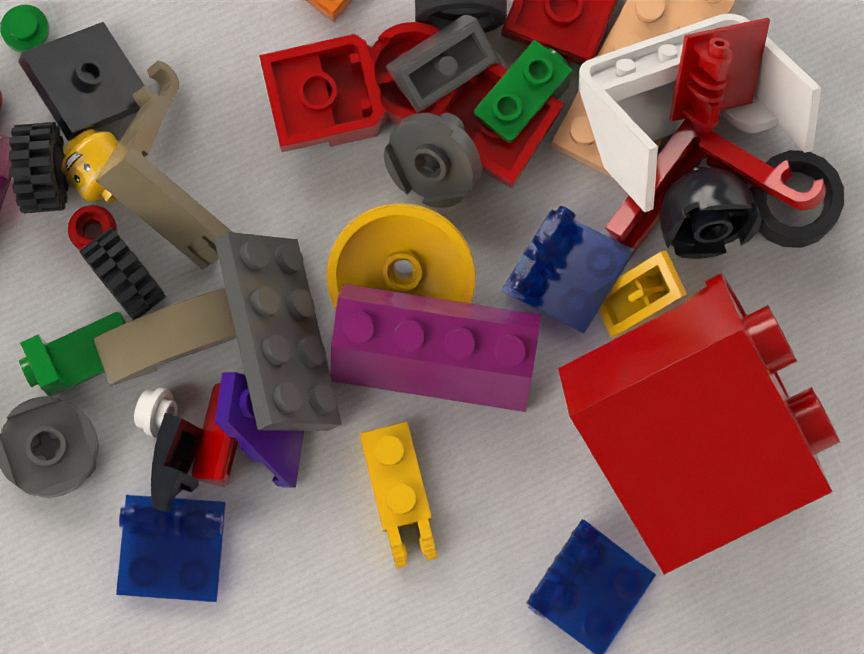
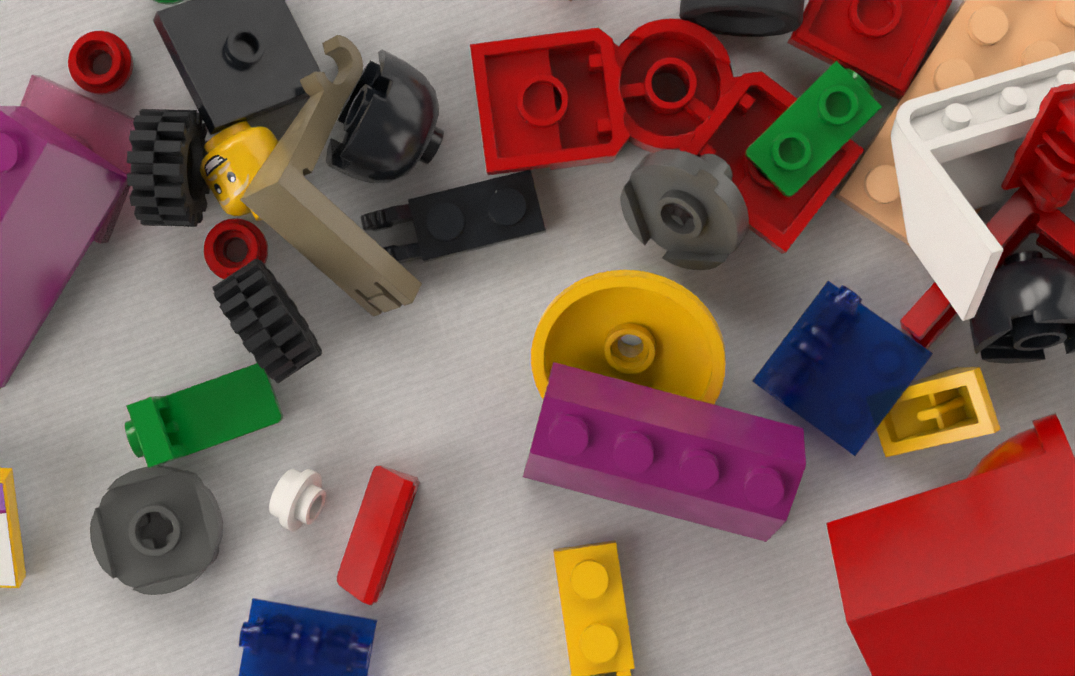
camera: 10 degrees right, 10 degrees up
dark tan slope [93,288,237,387] -> none
black slope [151,413,204,513] -> none
dark grey plate [214,232,342,431] -> none
dark purple wing [215,372,304,488] -> none
dark grey slope [386,15,500,113] -> none
none -> black cylinder [326,49,444,183]
none -> black hinge [360,170,546,264]

